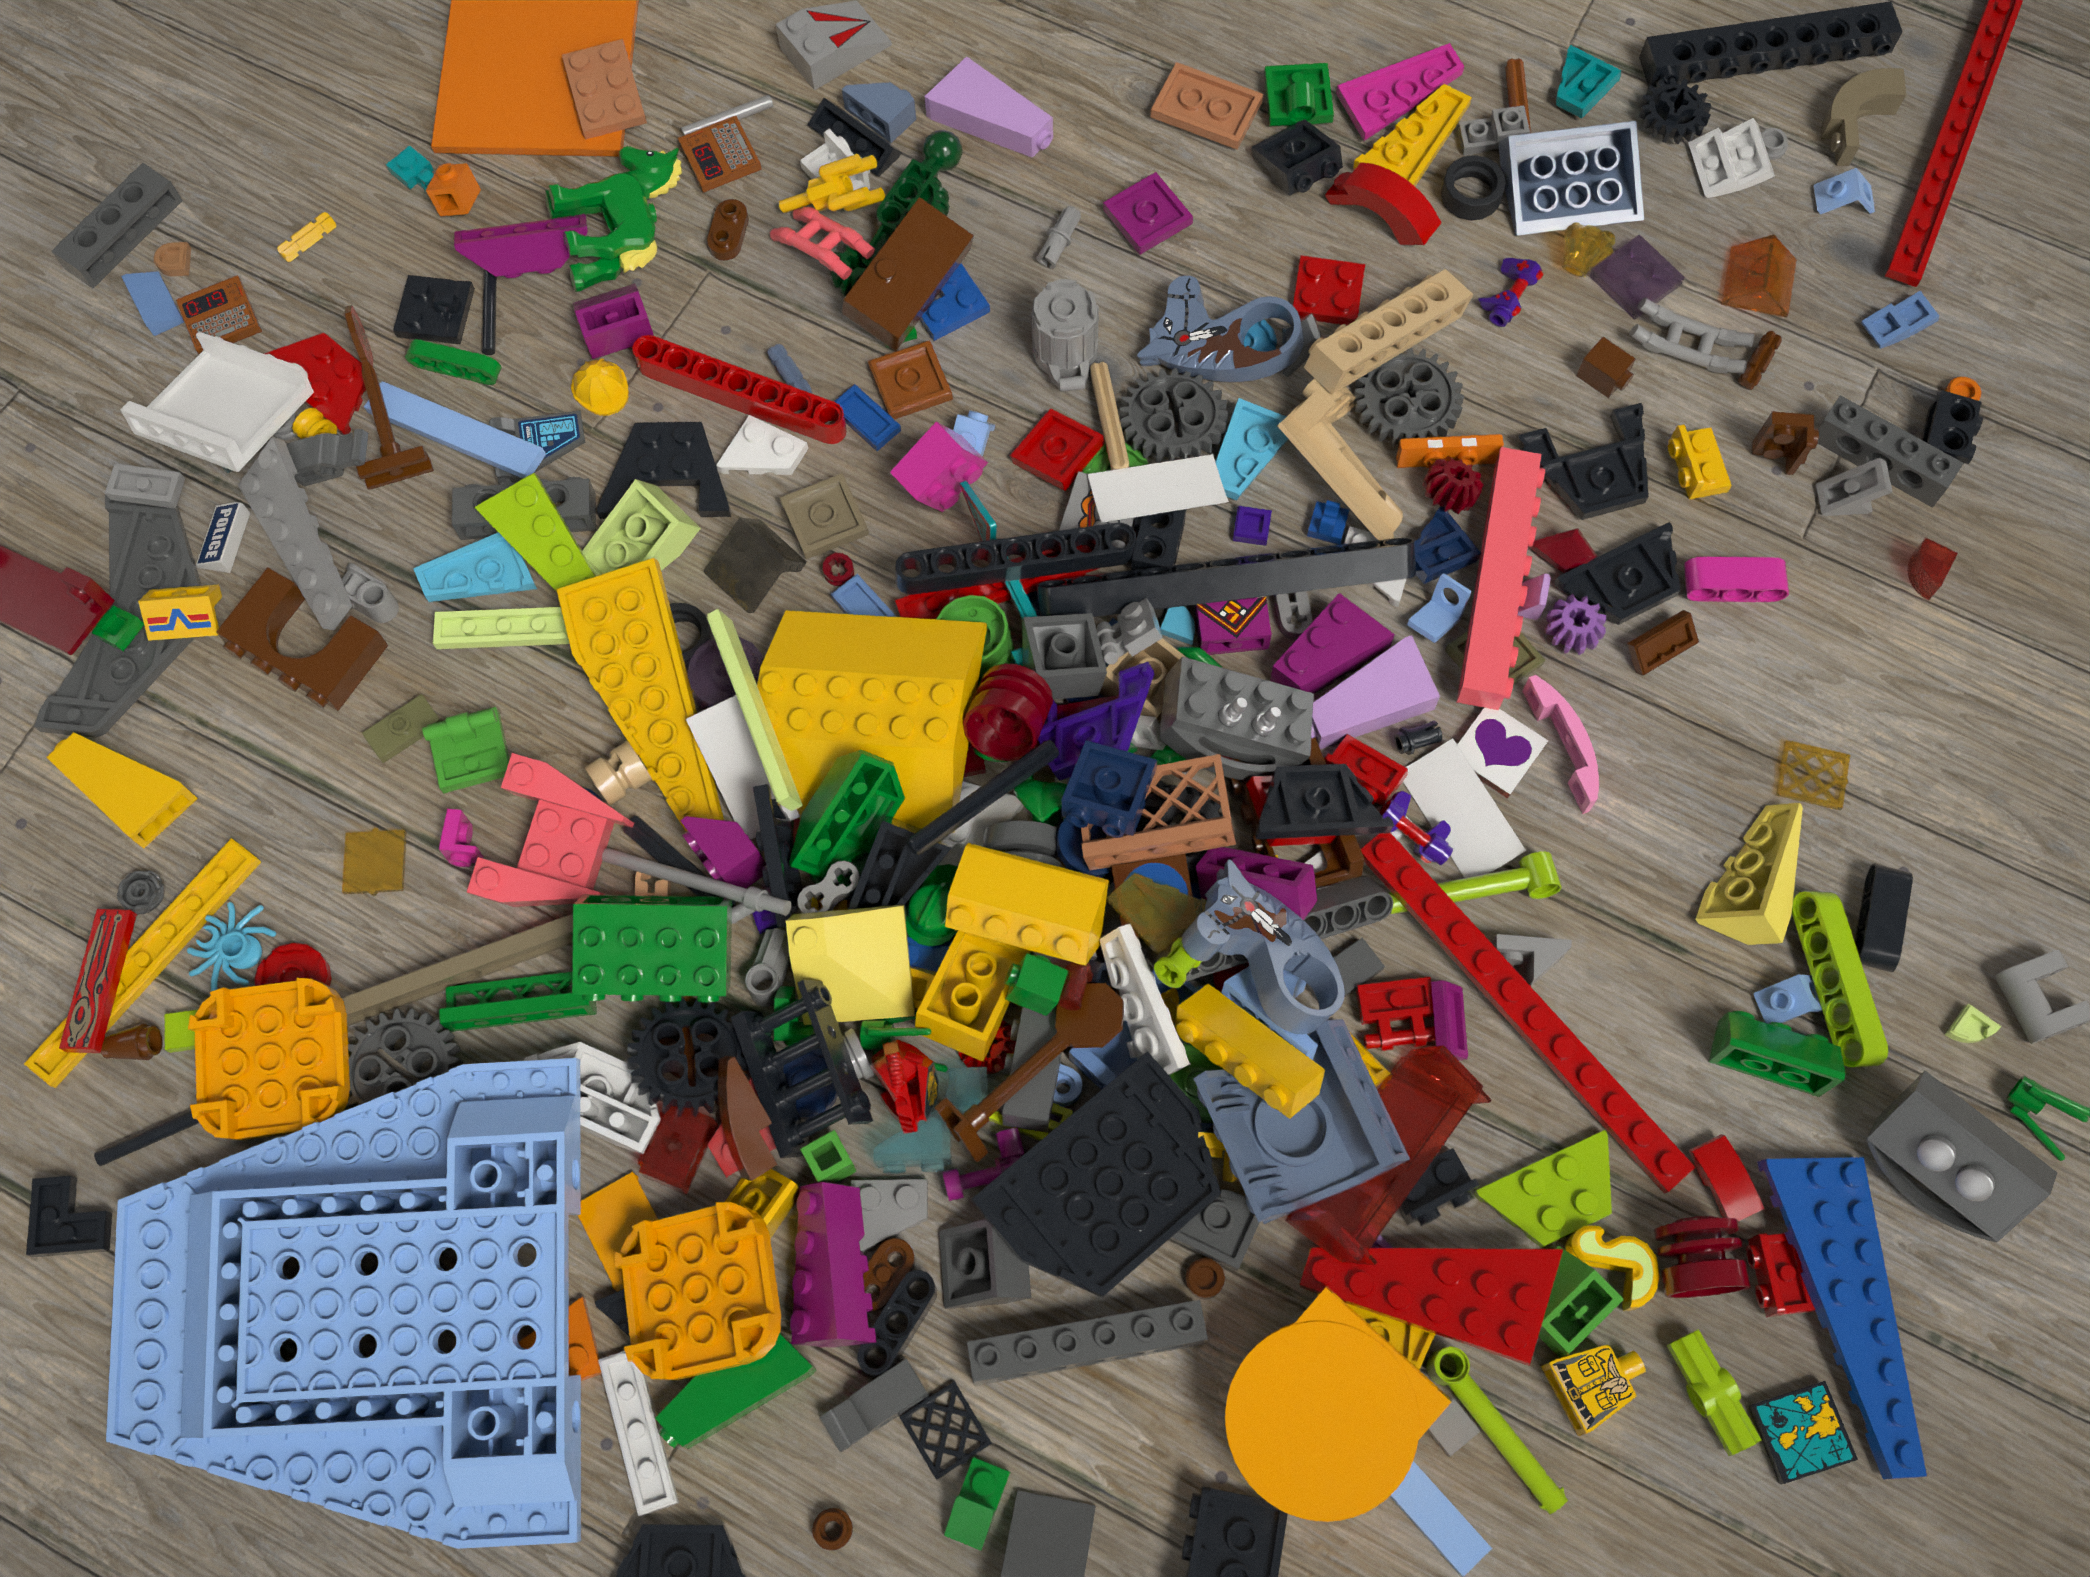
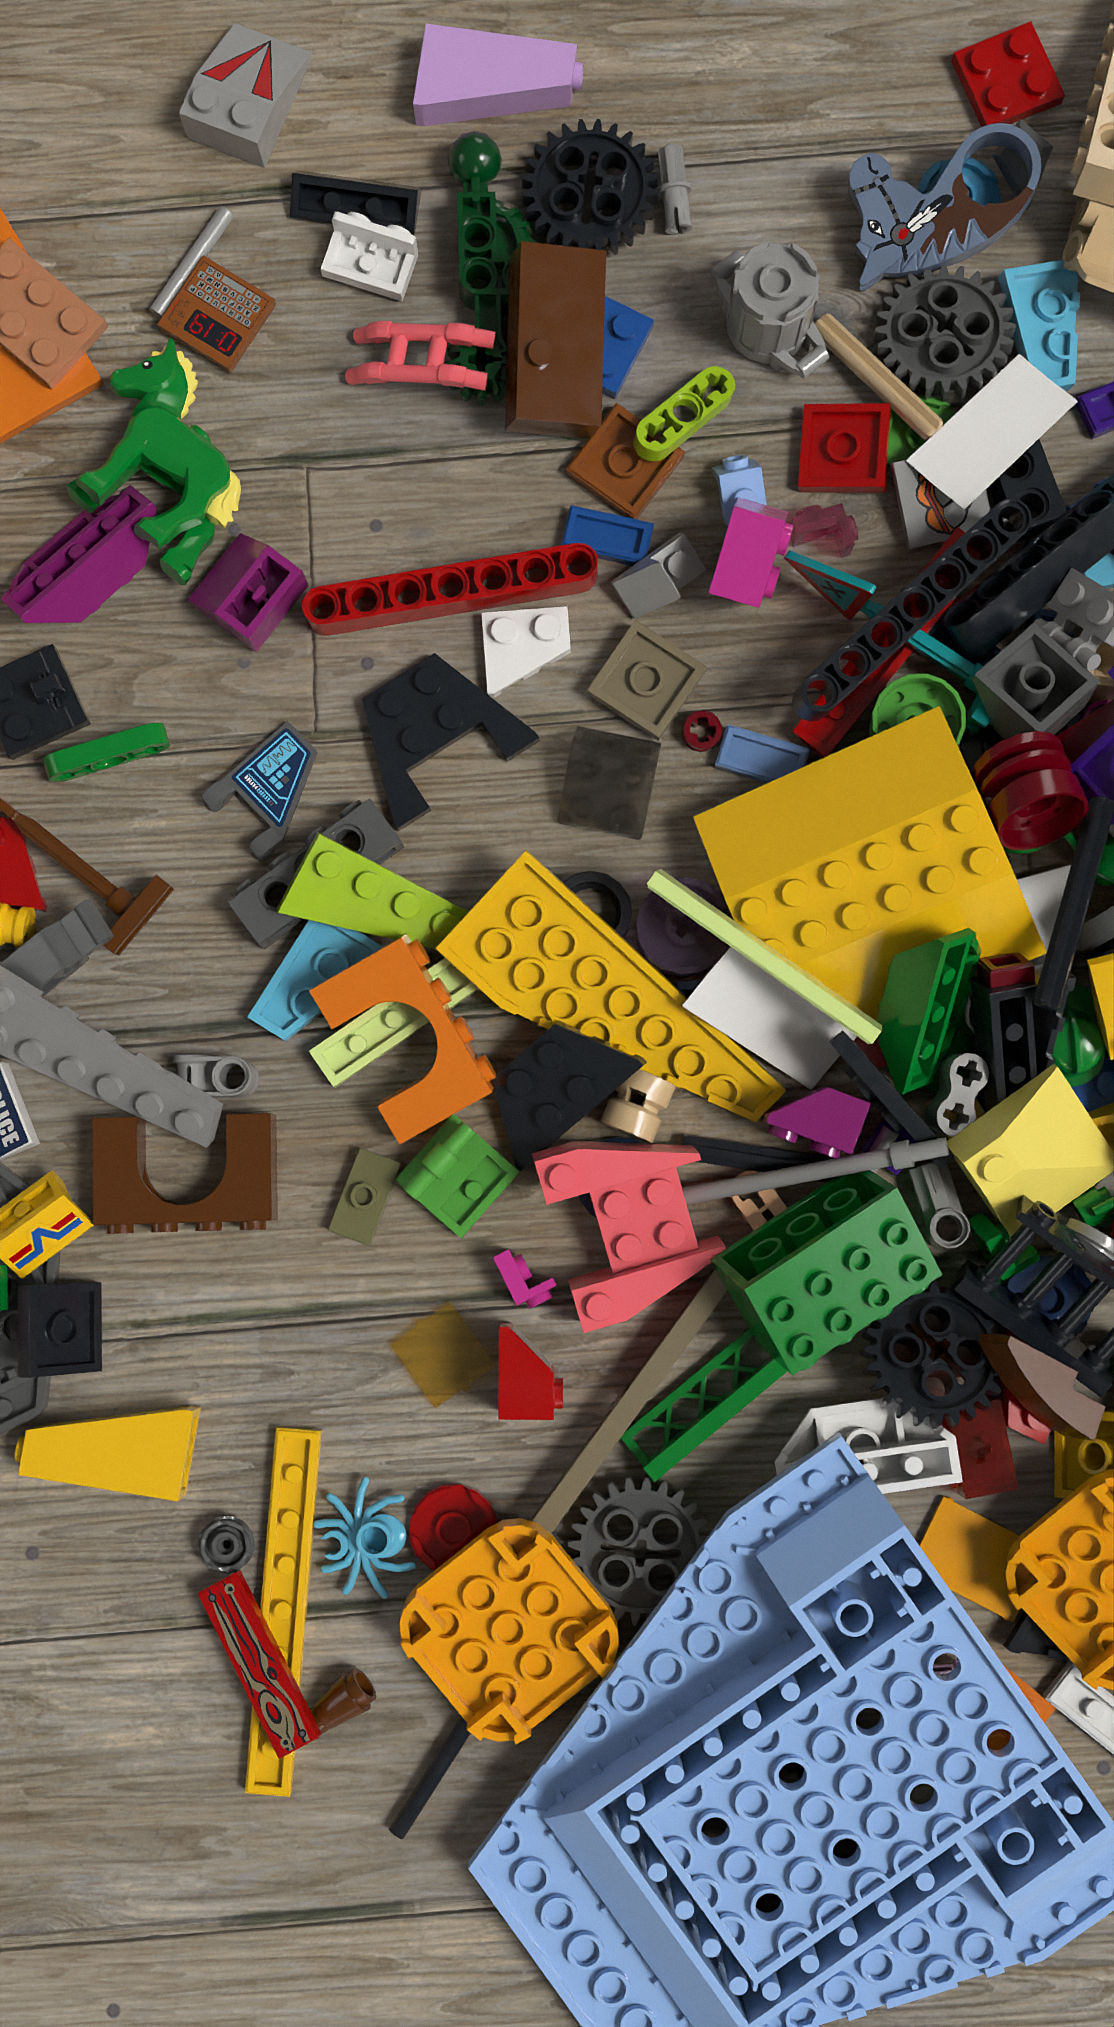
camera: 30 degrees left, 15 degrees up
black plate [26,1176,112,1257] -> none
lime tile [164,1009,198,1053] -> none
light blue tile [364,381,546,479] -> none
black bar [482,269,497,355] -> none
yellow piece [571,358,629,416] -> none
yellowish green slope [582,479,701,576] -> none
reddish brown plate [707,199,749,261] -> none
sand blue axle [767,344,812,393] -> none
yellow plant [779,154,885,213] -> none
sand blue slope [842,82,916,143] -> none
magenta plate [1103,172,1193,255] -> none
none -> black hinge [11,1282,102,1378]
none -> orange arch [309,934,497,1145]
none -> black wing [492,1021,647,1171]
none -> red slope [498,1322,563,1420]
none -> black gear [521,119,659,255]
none -> light grey slope [610,533,706,619]
none -> lime beam [633,366,735,461]
none -> clear pink bracket [790,503,858,558]
none -> dark red tile [977,952,1035,988]

